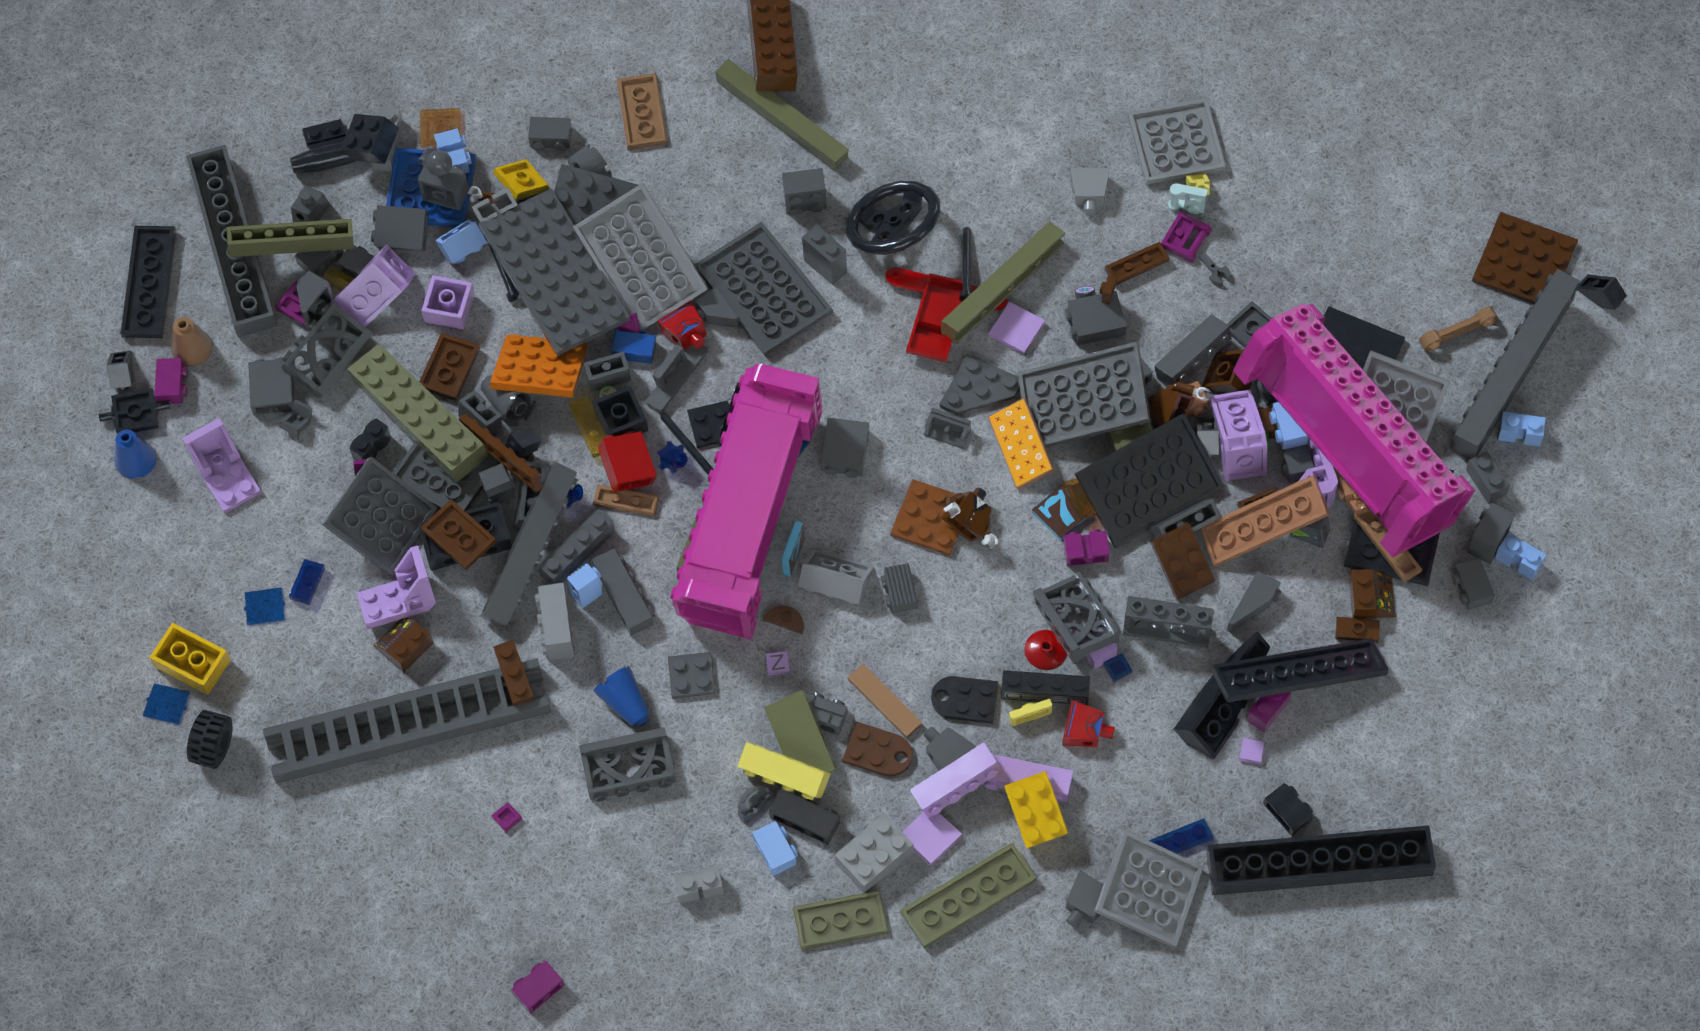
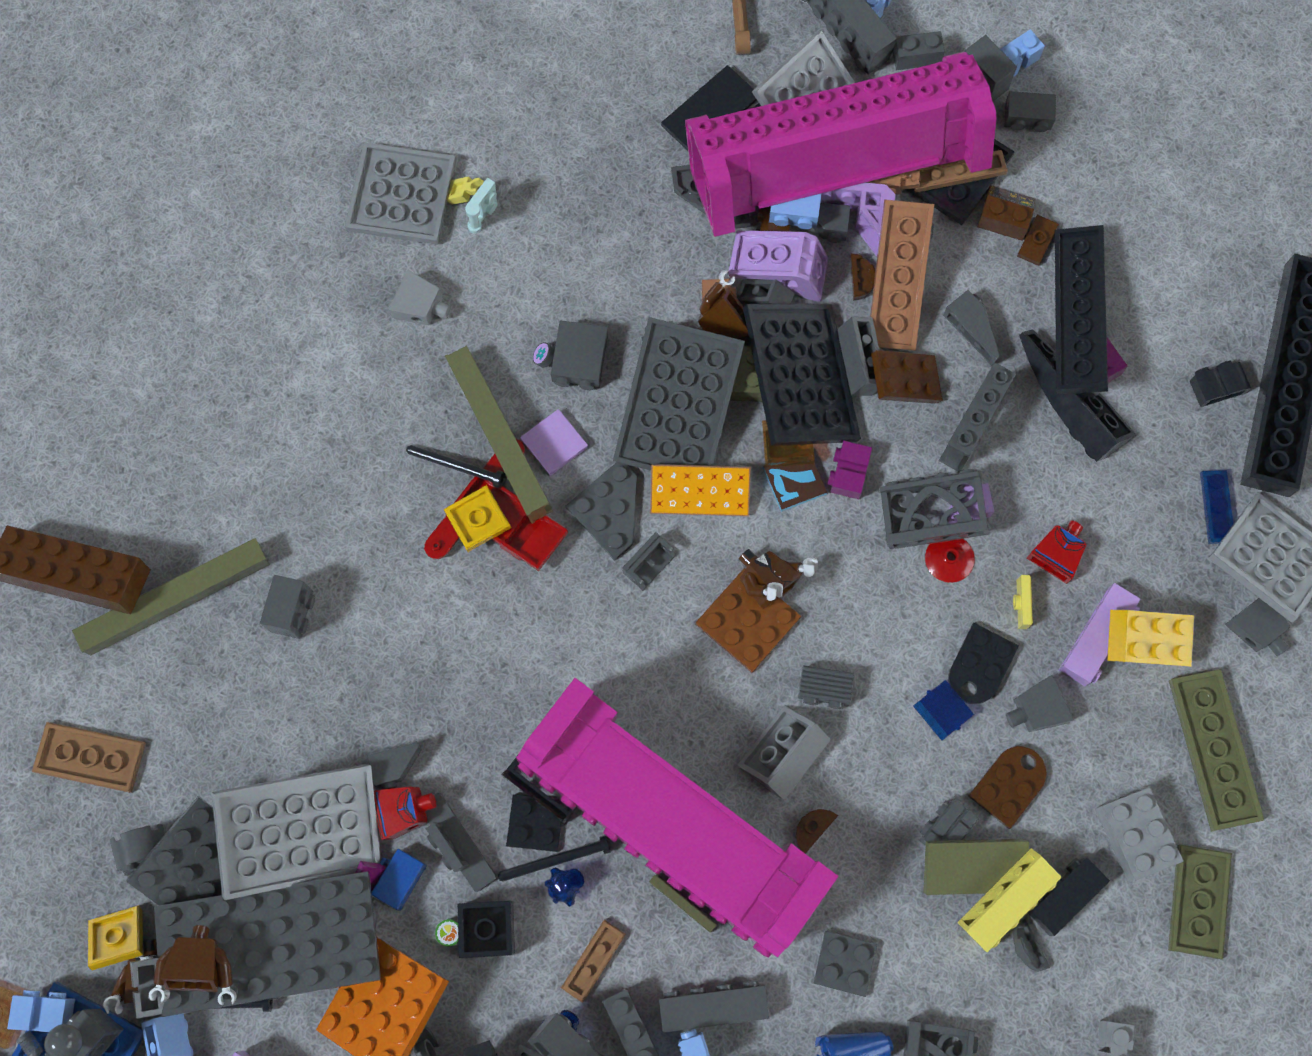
camera: 70 degrees left, 10 degrees up
dark grey brick [528,117,572,150] -> none
clear yellow plate [568,396,606,458] -> none
dark grey brick [584,351,631,392] -> none
red brick [598,431,657,493] -> none
dark grey plate [694,222,833,356] -> none
light blue brick [752,821,798,876] -> none
lavender tile [766,651,790,676] -> none
medium azure tile [781,521,805,577] -> none
dark grey brick [802,224,847,285] -> none
dark grey brick [820,418,870,478] -> none
black piece [846,180,940,255] -> none
medium nougat tile [848,664,922,739] -> none
lavender tile [902,811,962,866] -> none
lavender brick [910,743,1002,818] -> none
black brick [1001,670,1090,705] -> none
reddish brown plate [1099,275,1116,304] -> none
clear blue tile [1103,653,1133,682] -> none
reddish brown plate [1105,241,1169,285] -> none
dark grey brick [1154,314,1232,386] -> none
magenta plate [1161,212,1212,263] -> none
dark grey bar [1199,253,1230,286] -> none
reddish brown slope [1201,349,1254,395] -> none
dark grey tile [1227,301,1272,348] -> none
lavender tile [1239,738,1265,764] -> none
none -> reddish brown torso [149,925,237,1005]
none -> yellow tile [443,485,511,552]
none -> clear blue piece [913,679,974,741]

